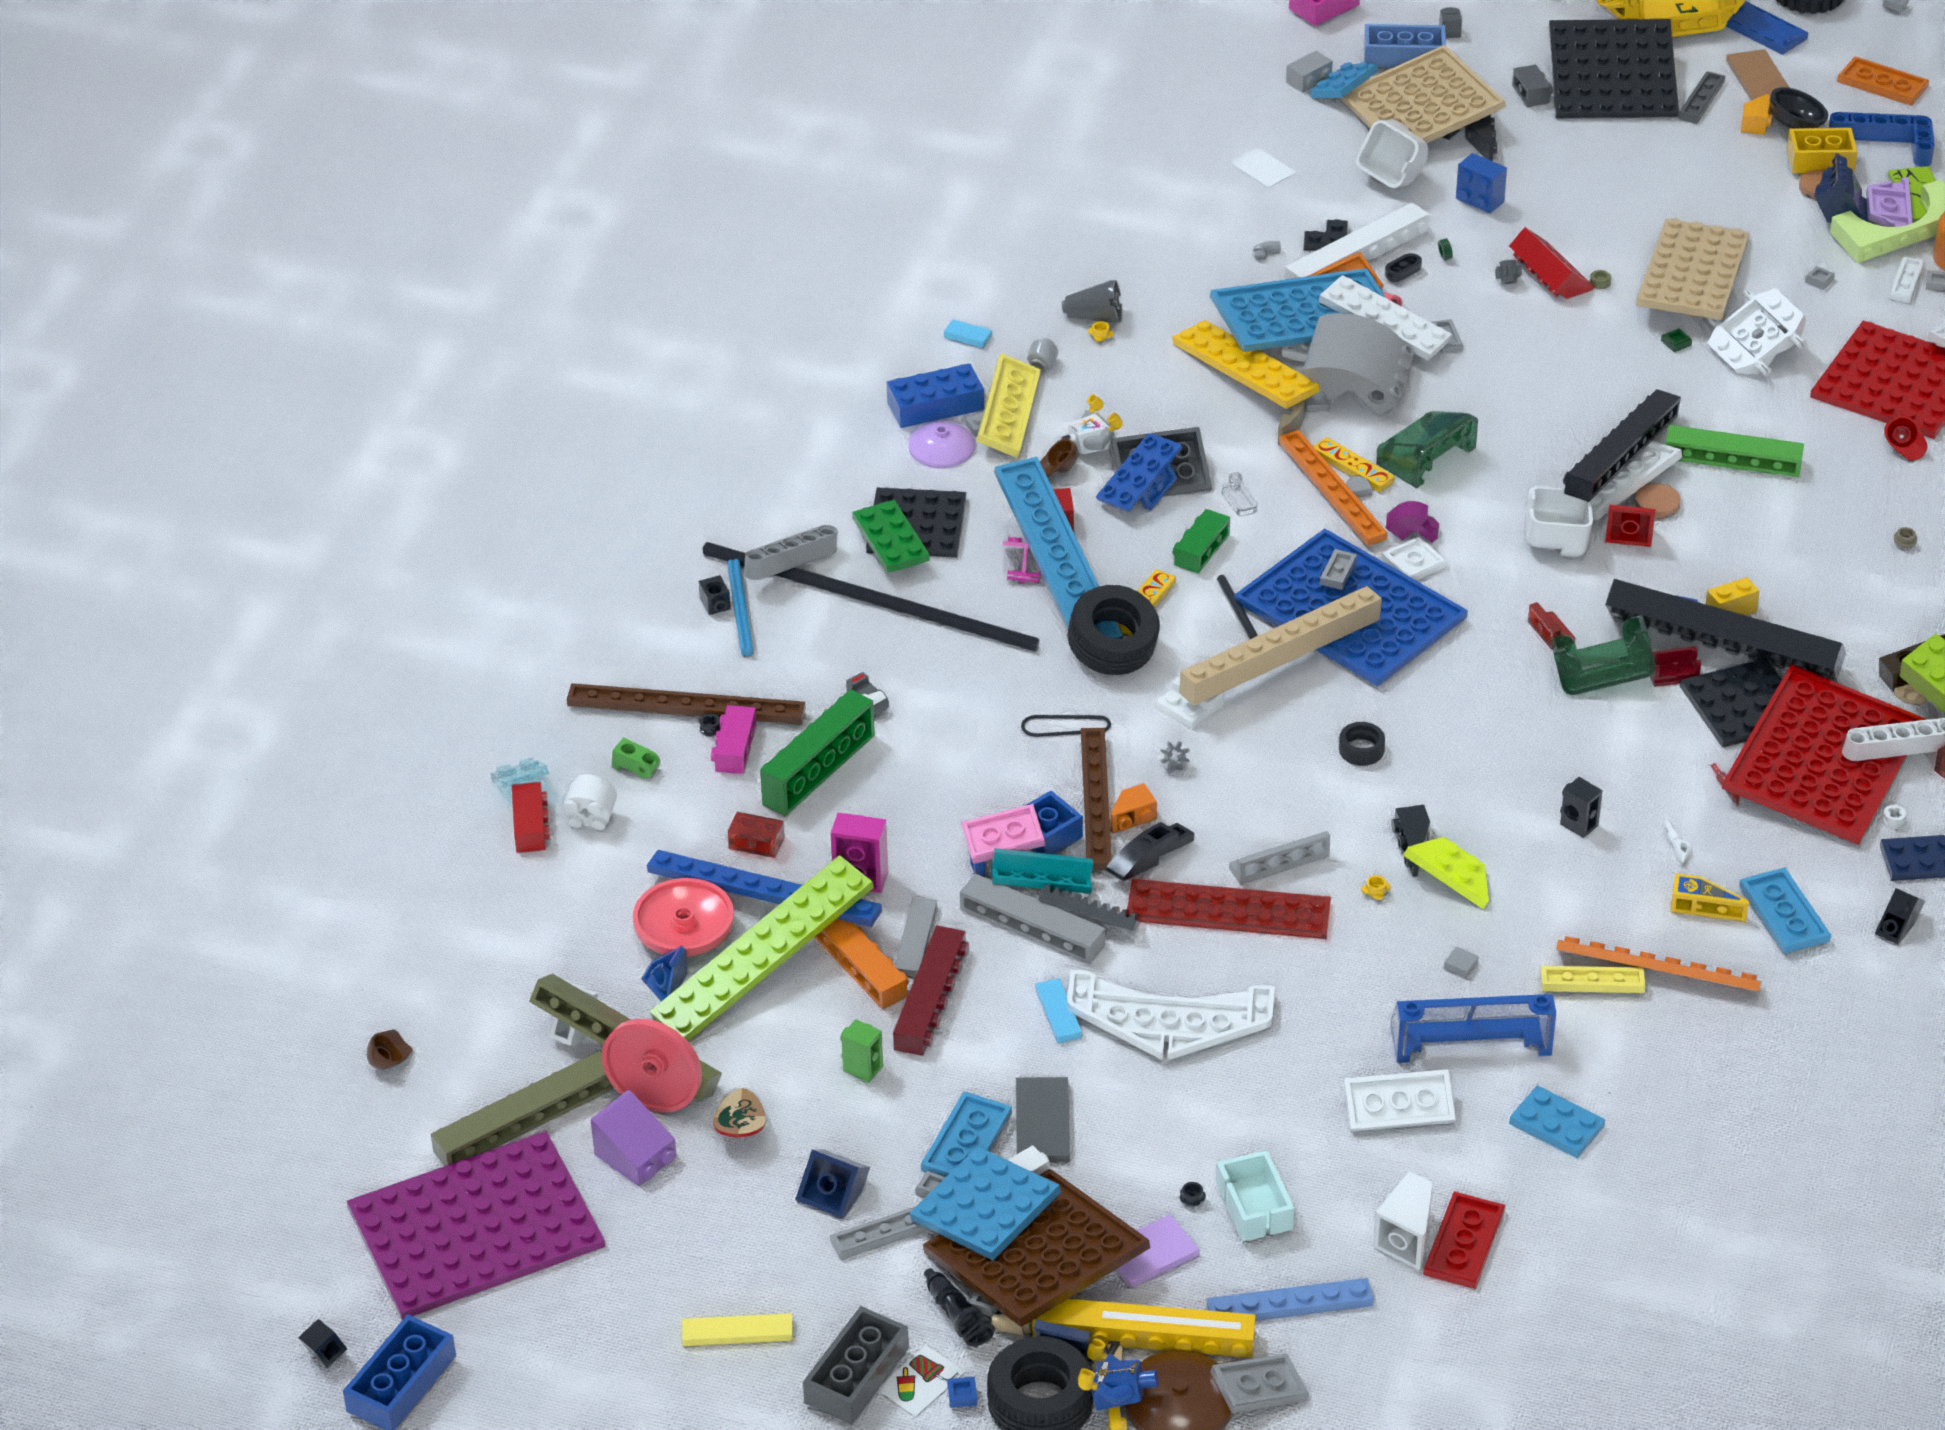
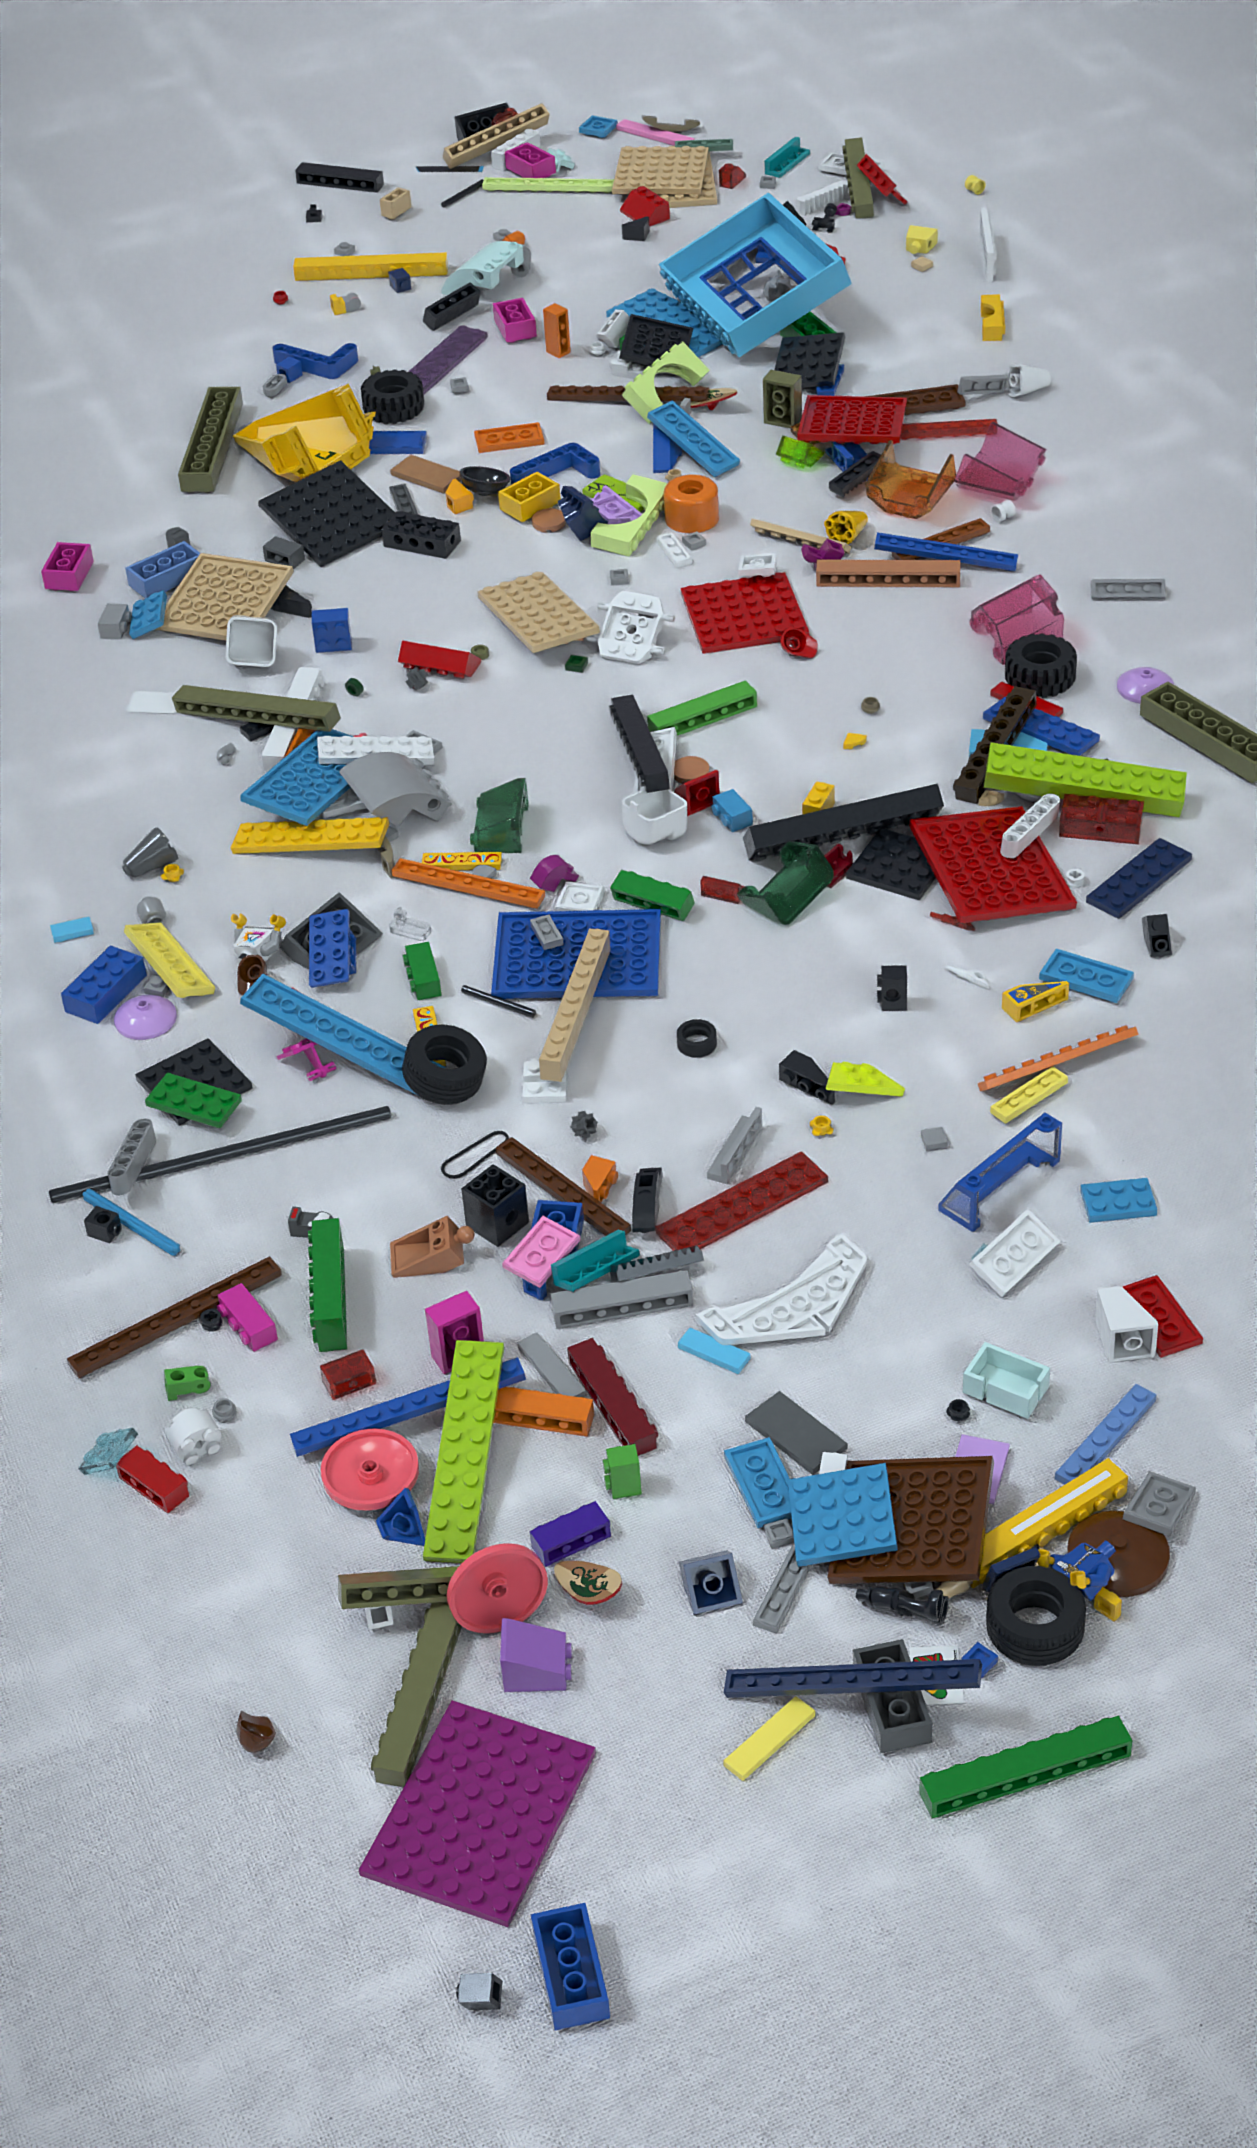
camera: 40 degrees left, 0 degrees up
black plate [1385,253,1422,282] -> none
none -> olive brick [172,685,341,732]
none -> light grey plate [212,1398,236,1421]
none -> black brick [382,511,461,559]
none -> nougat slope [390,1215,475,1278]
none -> black brick [461,1164,529,1247]
none -> dark purple brick [529,1501,611,1567]
none -> green brick [610,869,695,921]
none -> dark azure brick [711,789,753,832]
none -> dark blue plate [723,1659,982,1698]
none -> yellow tile [843,732,867,749]

